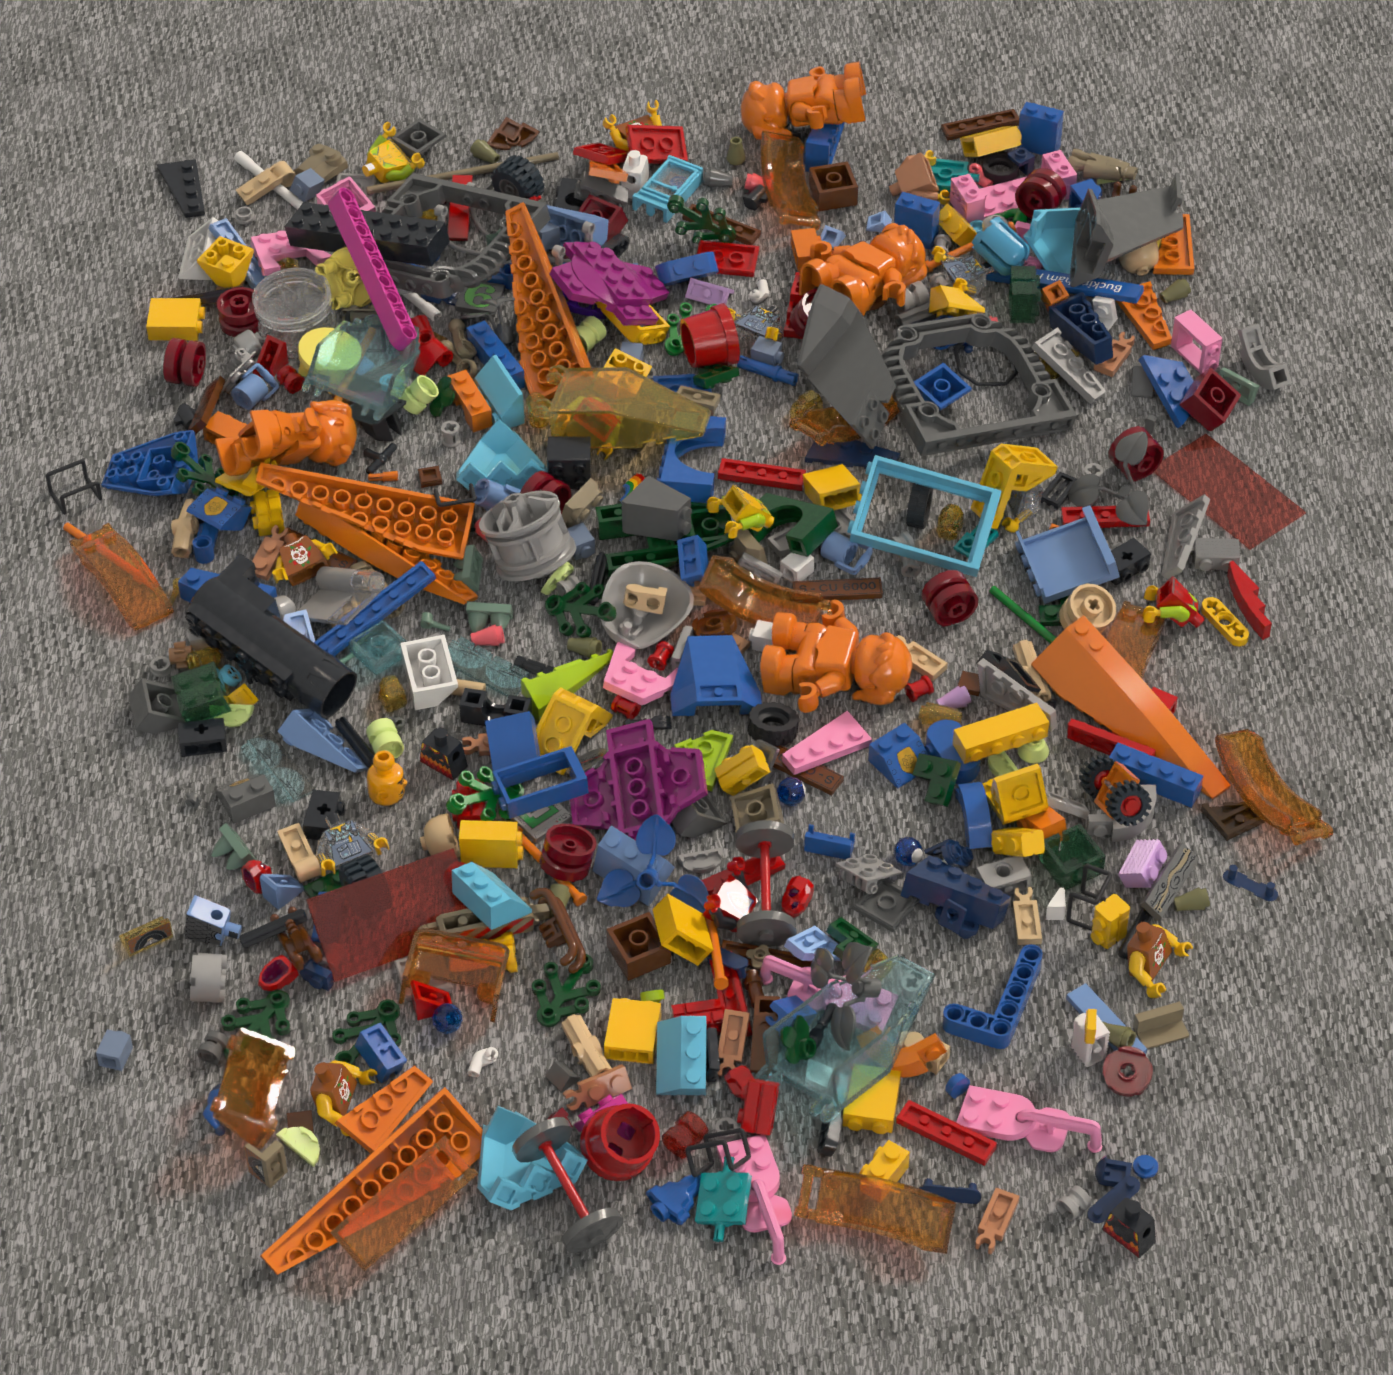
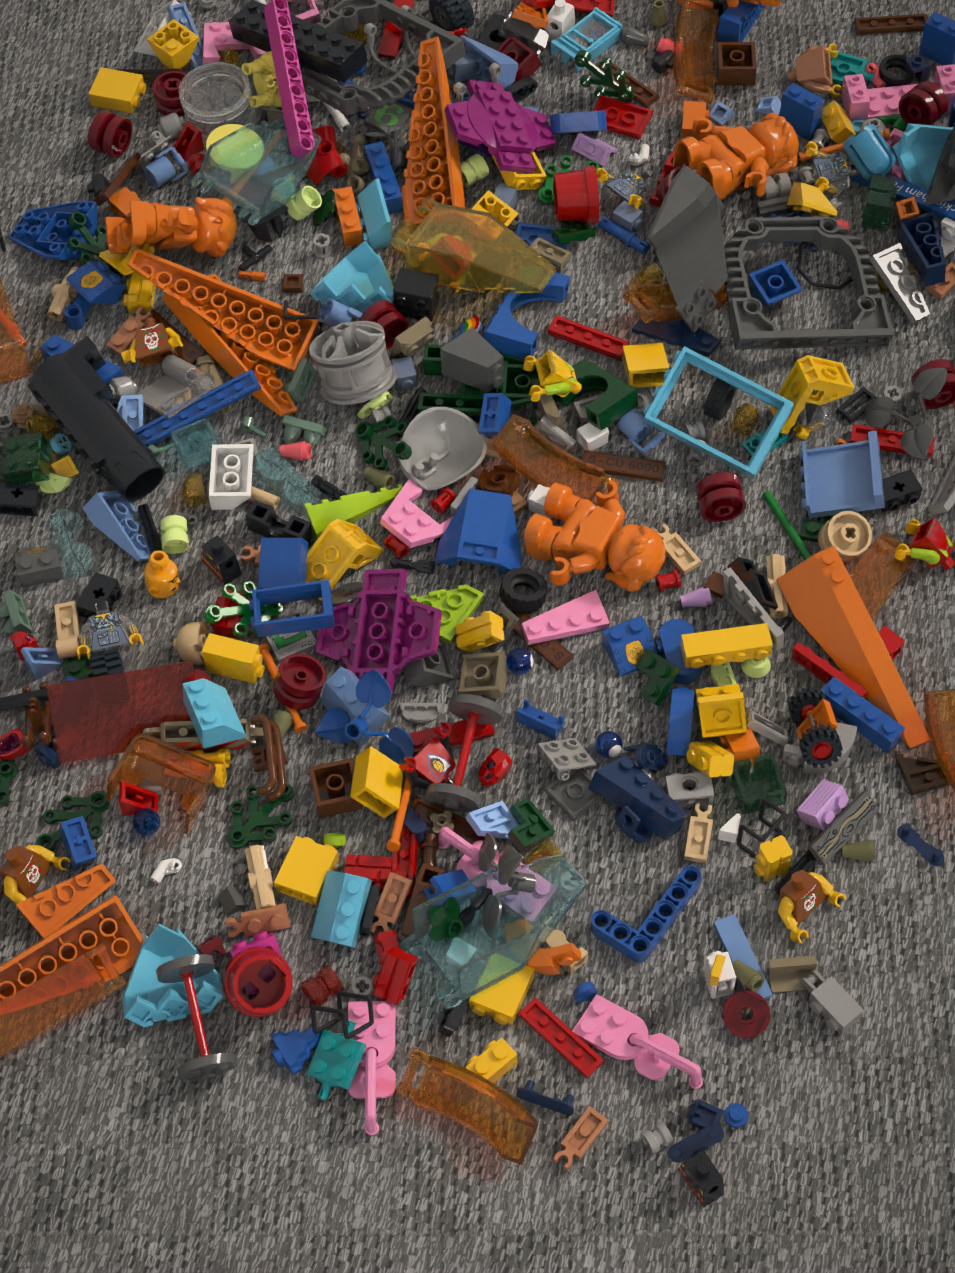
camera: 15 degrees right, 10 degrees up
tan leg [623,584,667,614] -> none
clear yellow head [919,702,962,726] -> none
yellow brick [960,126,1022,157] -> none
none -> light grey brick [801,970,864,1035]

